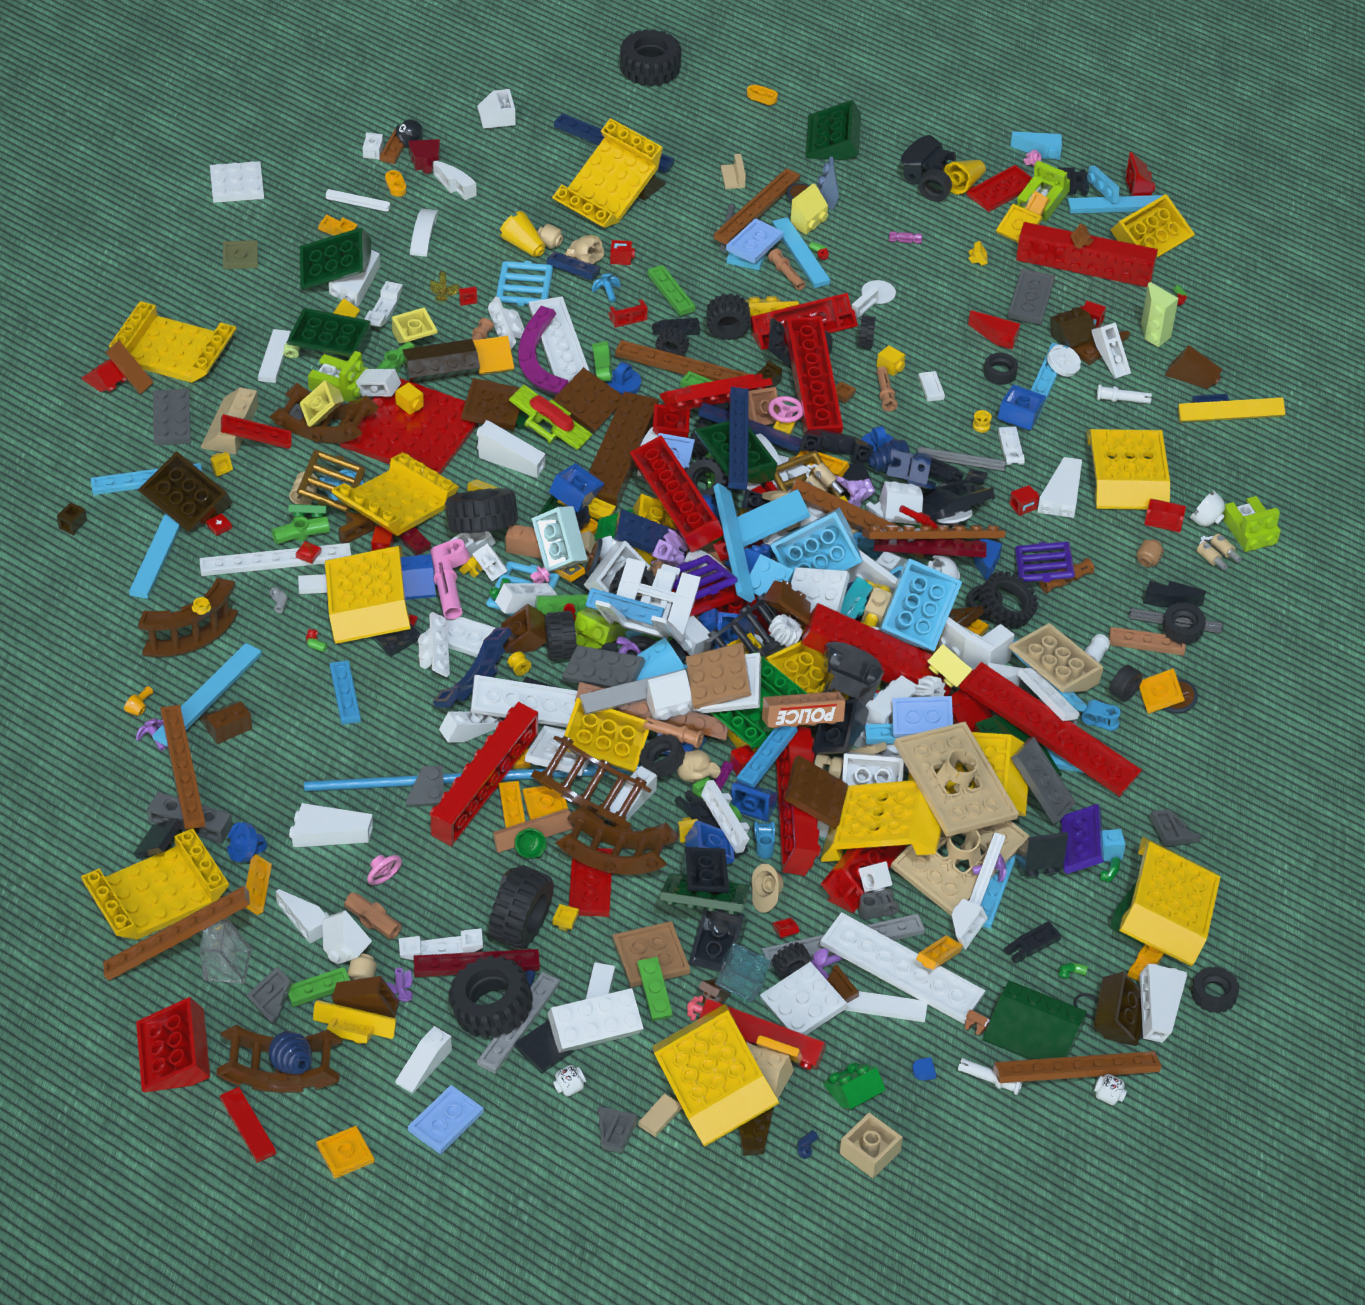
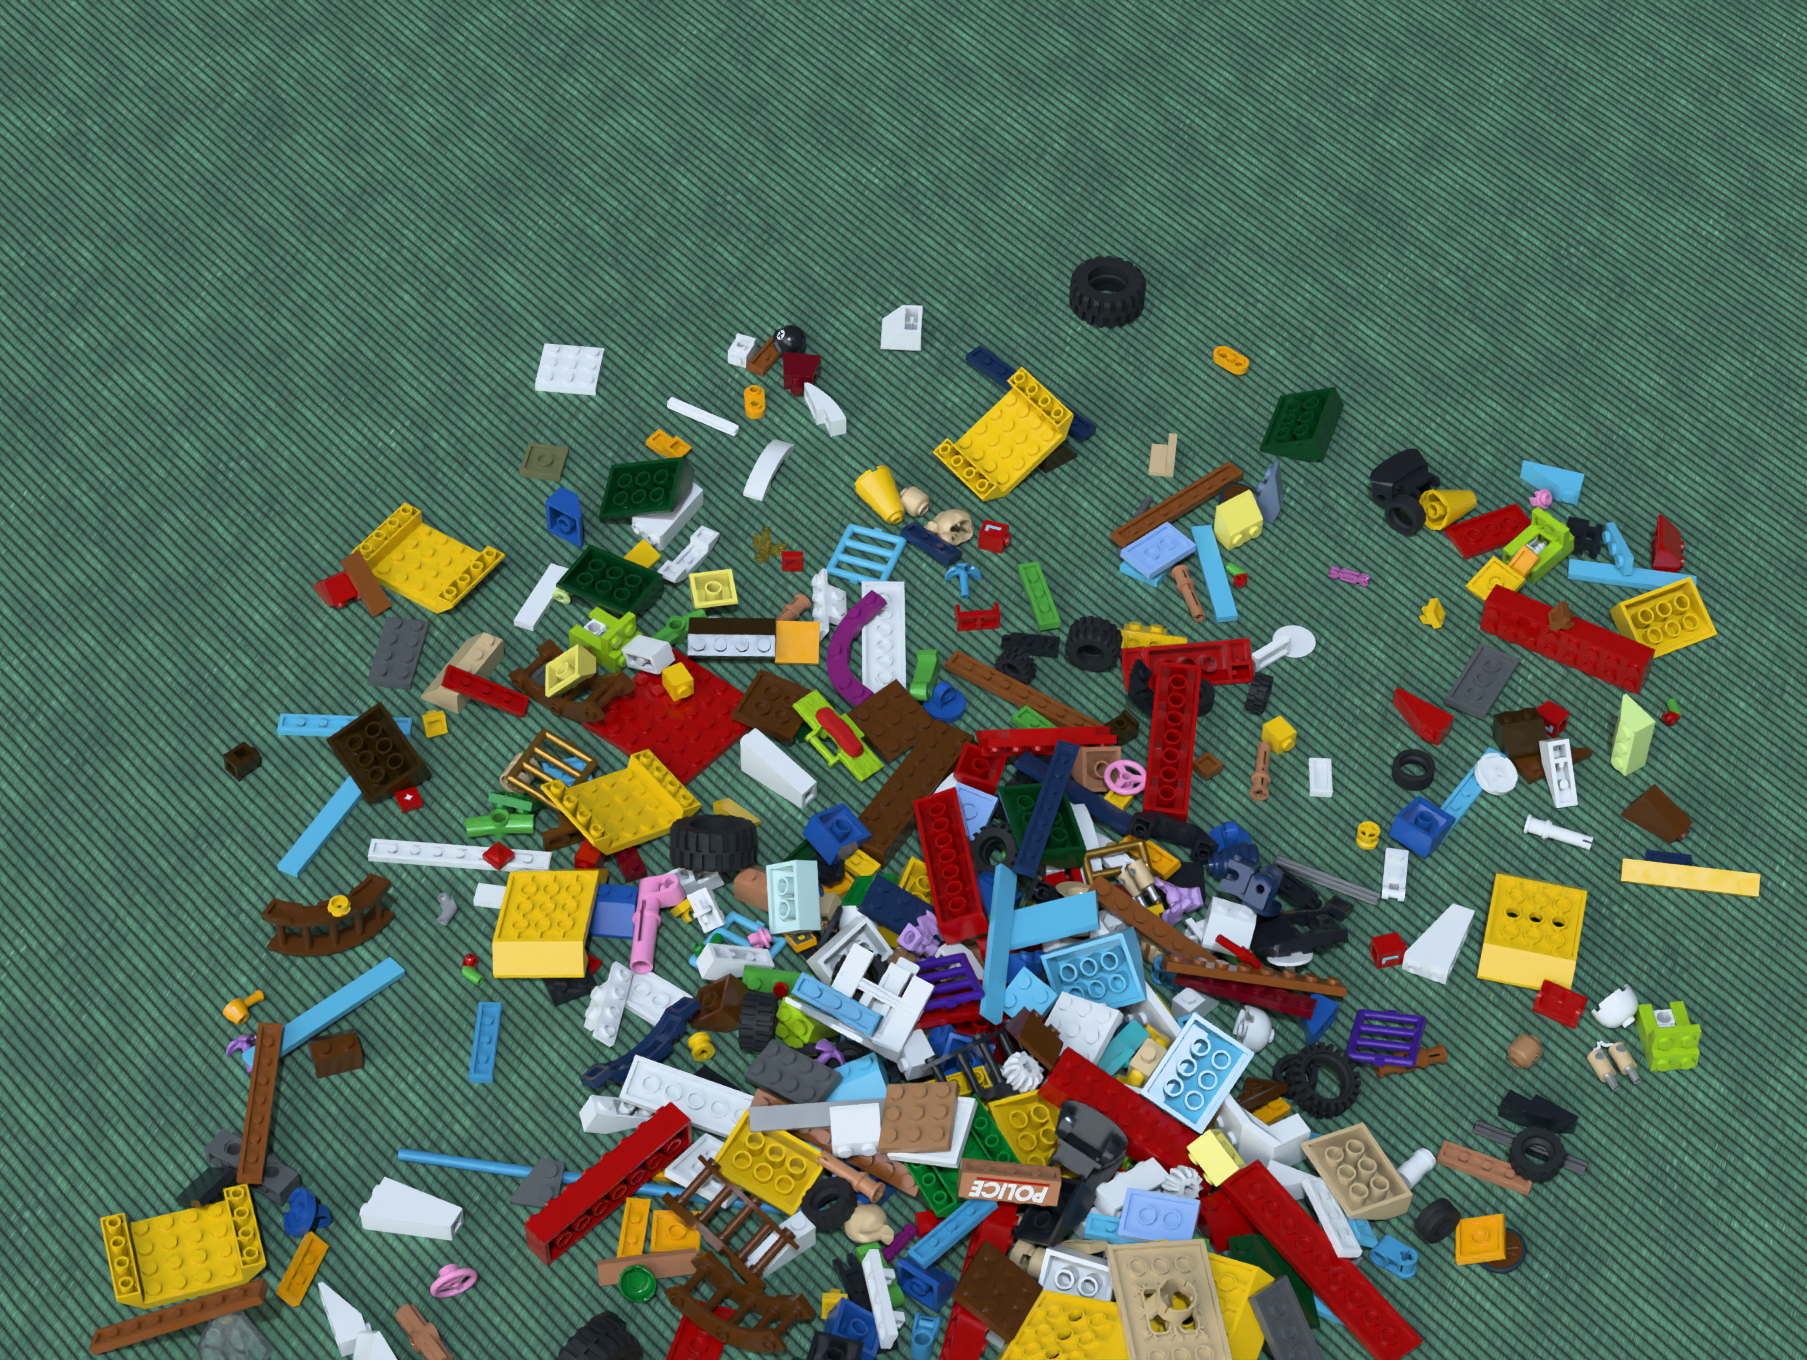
camera: 15 degrees right, 0 degrees up
none -> blue slope [545,487,584,548]

